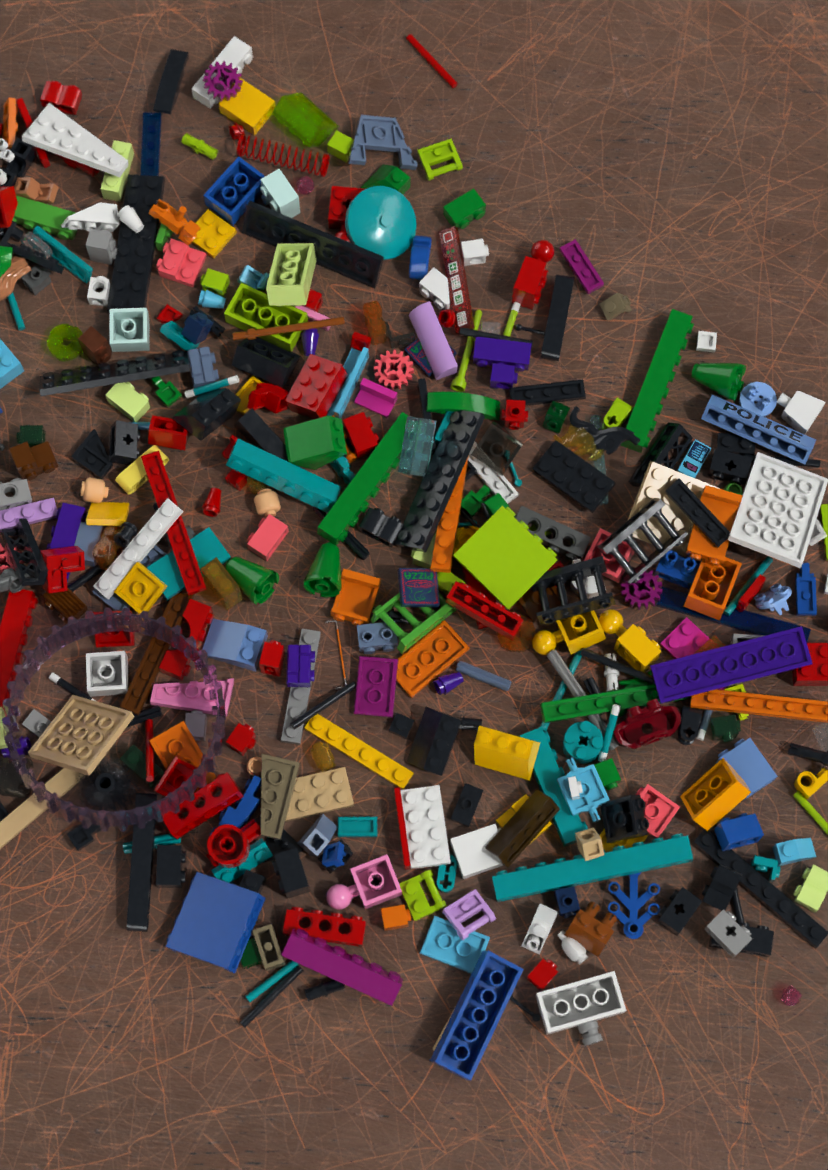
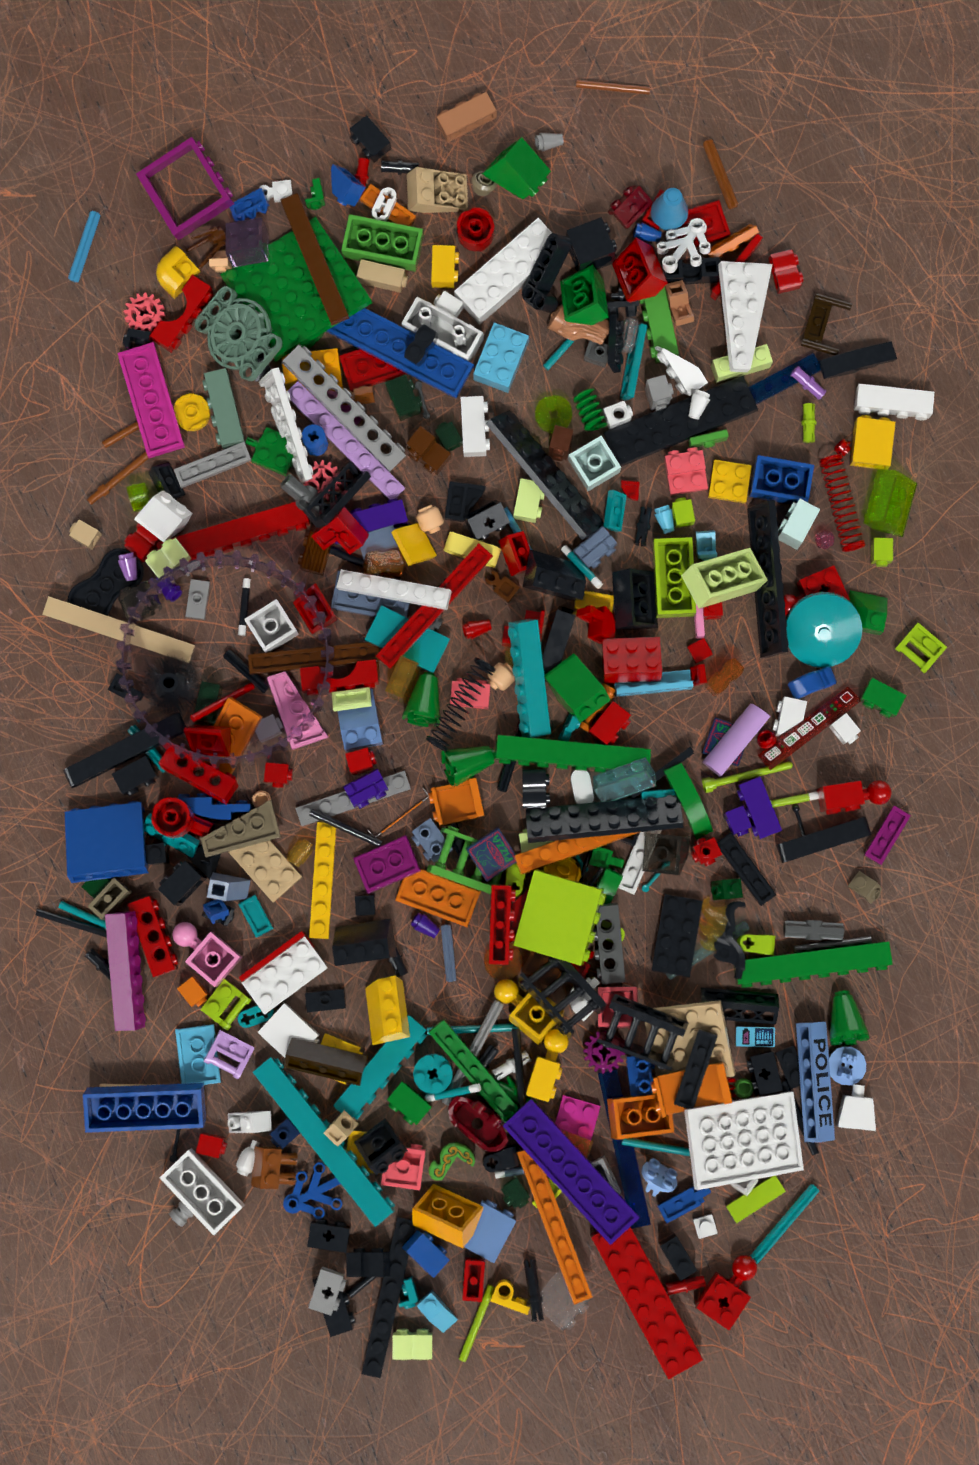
camera: 65 degrees right, 10 degrees up
tan plate [28,695,134,776] -> none
black bush [113,522,138,547] -> none
yellow plate [114,562,168,616] -> none
orange piece [149,199,201,245] -> none
green plate [151,376,182,408] -> none
dark blue brick [181,312,213,344] -> none
magenta gear [203,61,243,101] -> none
dark orange bar [232,317,345,340] -> none
dark purple cone [301,329,319,356] -> none
sand blue wing [348,115,418,170] -> none
dark pink panel [355,378,397,418] -> none
coral gear [373,350,414,391] -> none
clear smoke bracket [385,322,415,349] -> none
black bar [459,327,533,348] -> none
clear plate [480,321,501,335] -> none
medium azure plate [557,757,610,822] -> none
white plate [568,776,583,800] -> none
white plate [696,331,717,353] -> none
red tile [736,574,766,612] -> none
clear pink plate [782,985,803,1006] -> none
none -> yellowish green plate [332,687,372,711]
none -> black piece [426,657,496,752]
none -> bright green animal [429,1142,475,1180]
none -> white brick [461,396,490,457]
none -> red brick [462,1257,485,1302]
none -> reddish brown plate [485,571,520,603]
none -> white tile [571,770,594,804]
none -> green piece [573,388,608,431]
none -> red tile [687,638,713,664]
none -> dark grey piece [783,920,844,940]
none -> medium lavender pin [790,366,826,400]
none -> flat silver bar [794,936,872,953]
none -> dark brown plate [801,293,852,356]

